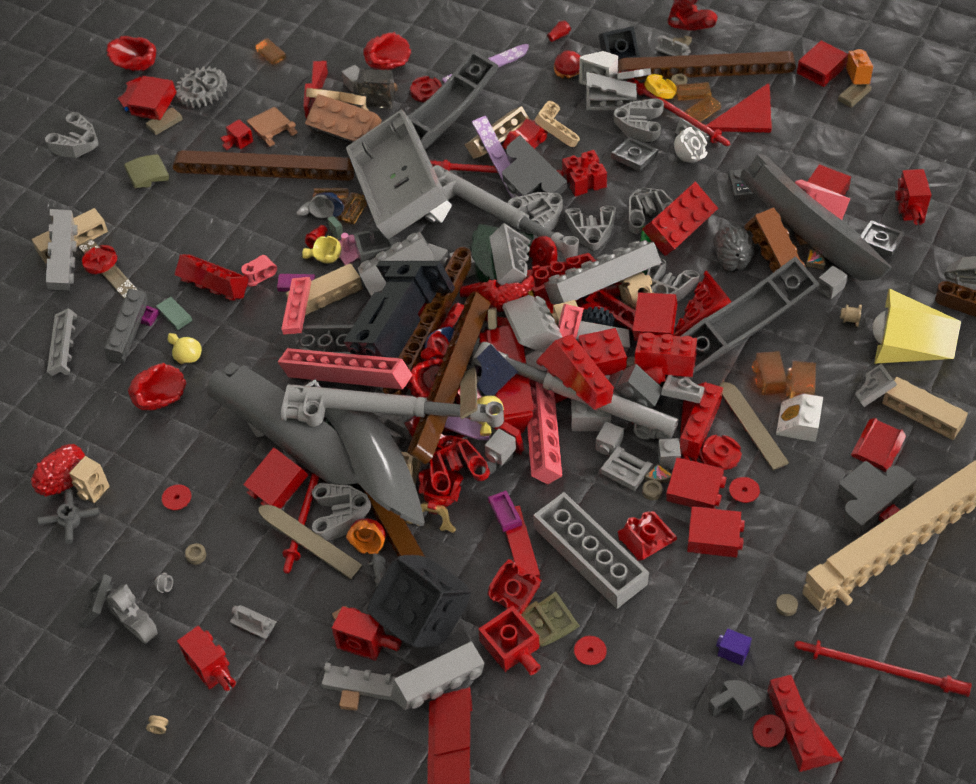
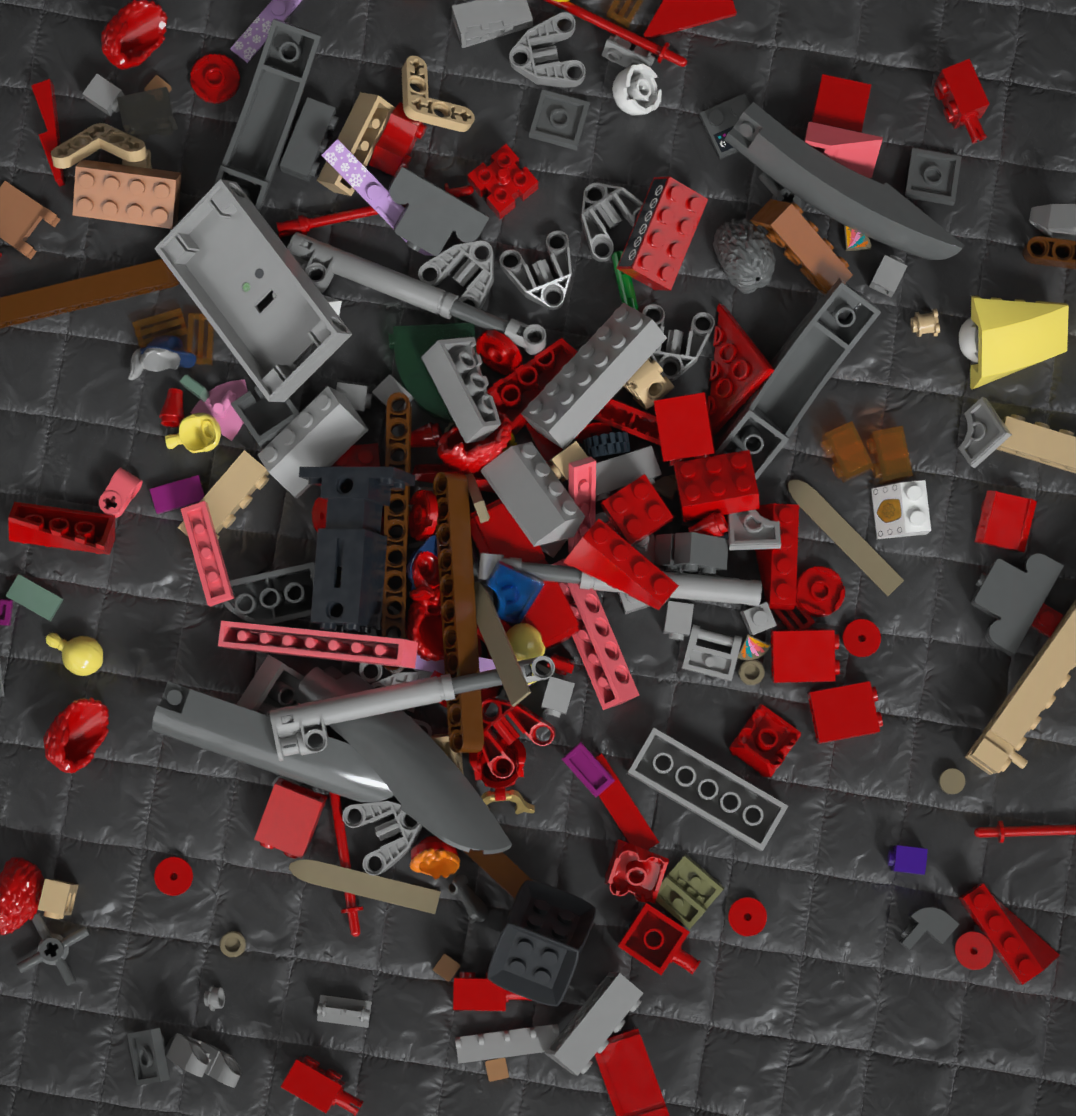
camera: 25 degrees left, 30 degrees up
none -> dark grey brick [280,97,339,182]

